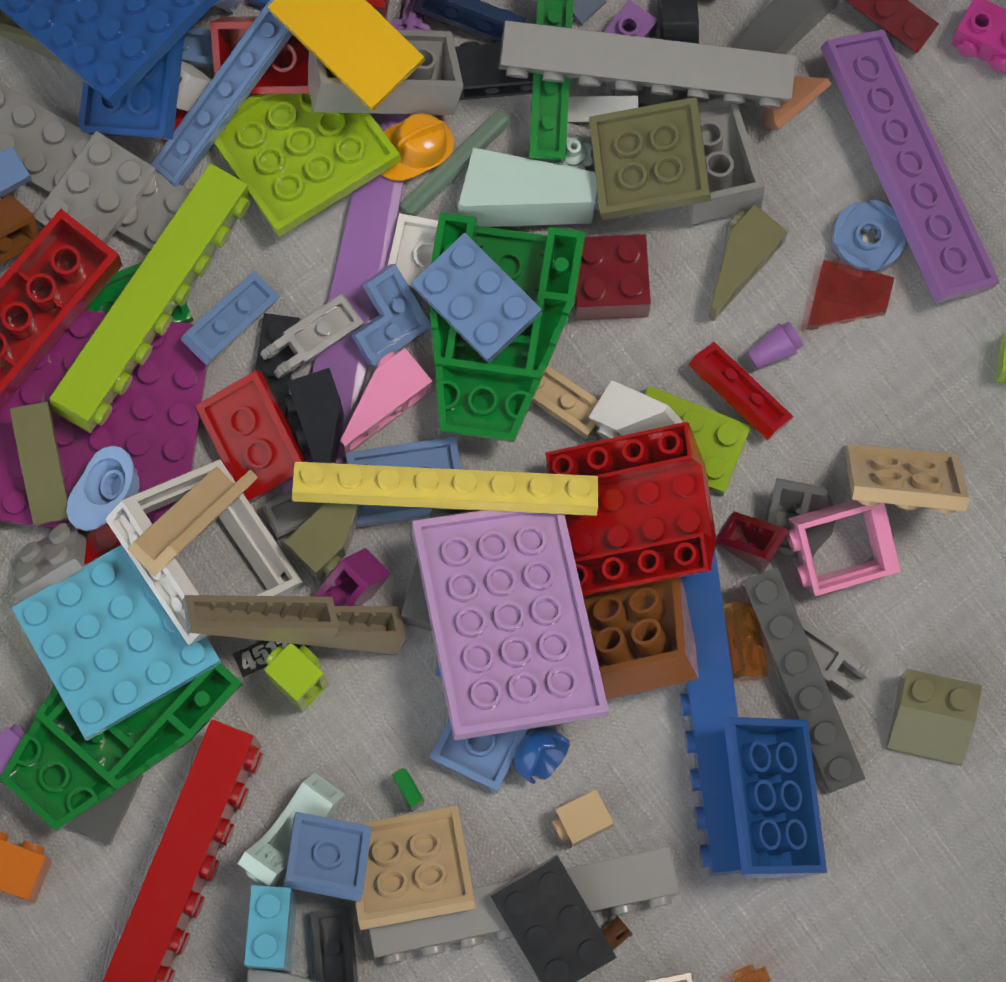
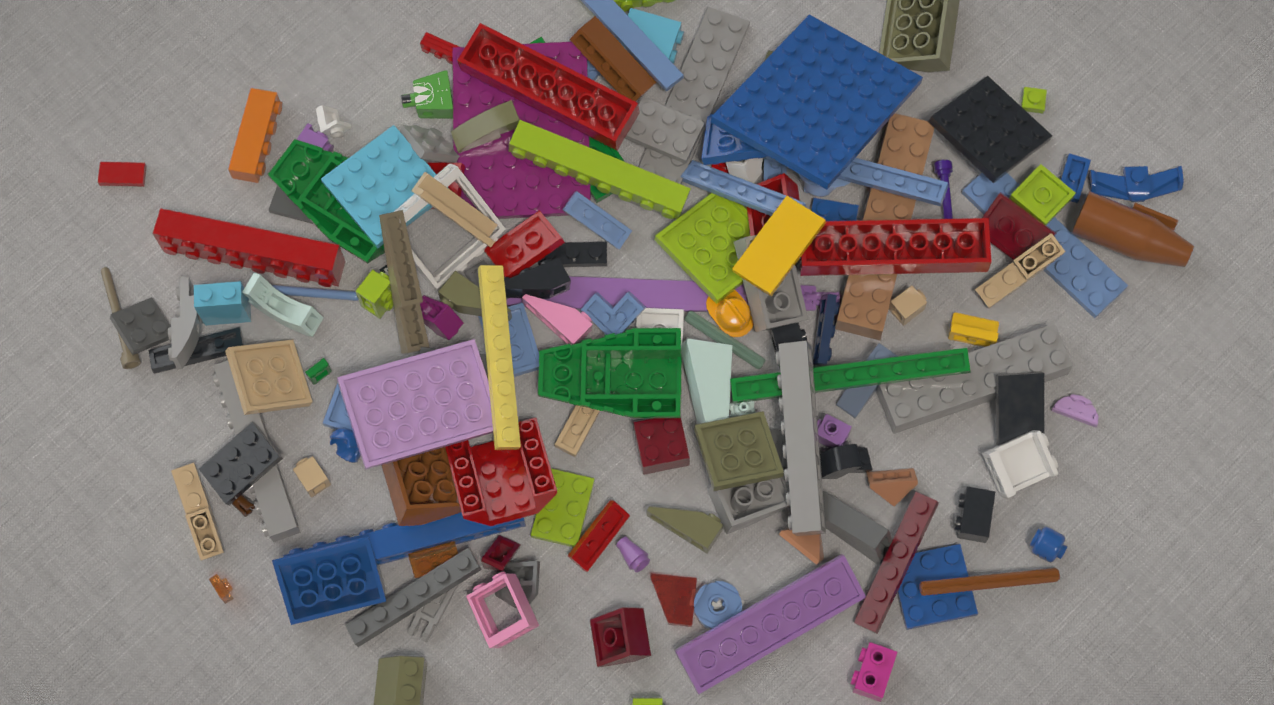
camera: 85 degrees right, 5 degrees down
light blue piece [66,446,140,531] -> none
light grey hinge [260,293,364,379] -> none
medium blue plate [283,812,372,902] -> none
medium blue plate [411,233,542,364] -> none
white sticker [568,96,638,122] -> none
white slope [589,380,683,439] -> none
tan plate [845,443,969,514] -> none
none -> medium blue piece [272,285,359,301]
none -> dark red slope [590,607,651,667]

